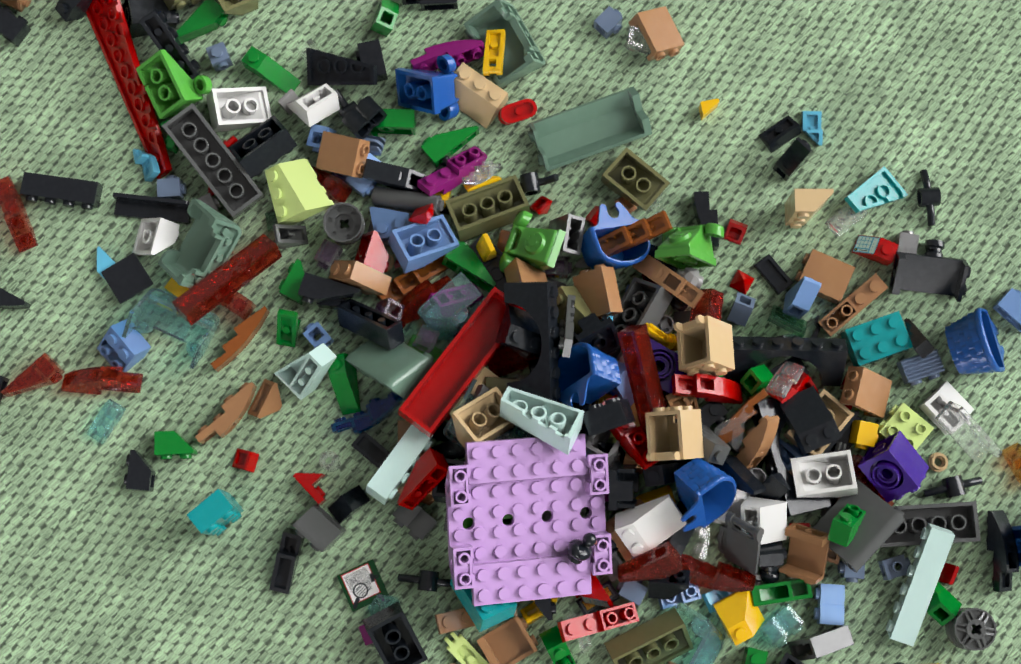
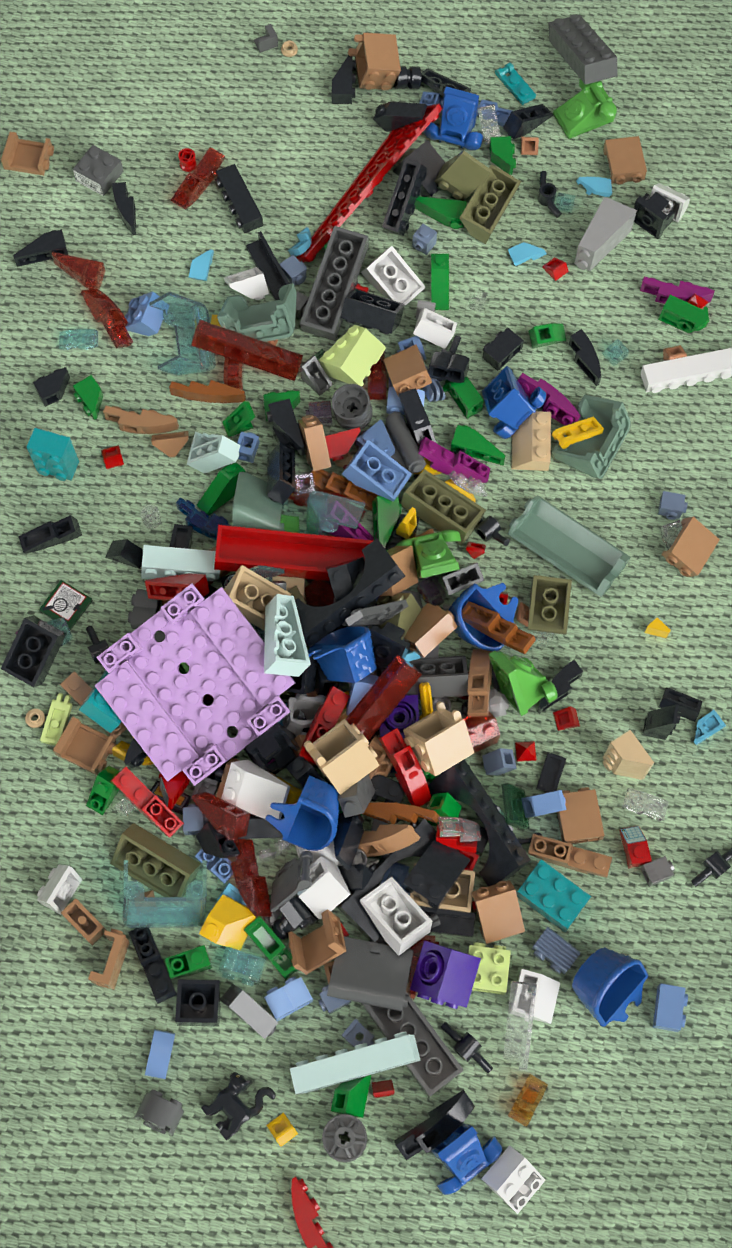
camera: 55 degrees right, 10 degrees down
black piece [101,253,154,304] -> none
bright green piece [136,49,212,119] -> none
dark grey slope [292,504,346,552] -> none
red slope [293,473,326,505] -> none
black wing [306,48,377,86] -> none
red slope [409,203,434,224] -> none
brick [412,324,441,354] -> none
red brick [498,99,537,125] -> none
black animal [567,533,597,564] -> none
black brick [583,396,635,436] -> none
clear piece [714,404,755,449] -> none
green slope [827,503,866,547] -> none
wing [844,166,908,213] -> none
yellow brick [848,420,879,450] -> none
black panel [889,252,971,302] -> none
black slope [904,318,935,358] -> none
black wheel [924,239,945,257] -> none
tan plate [928,452,948,472] -> none

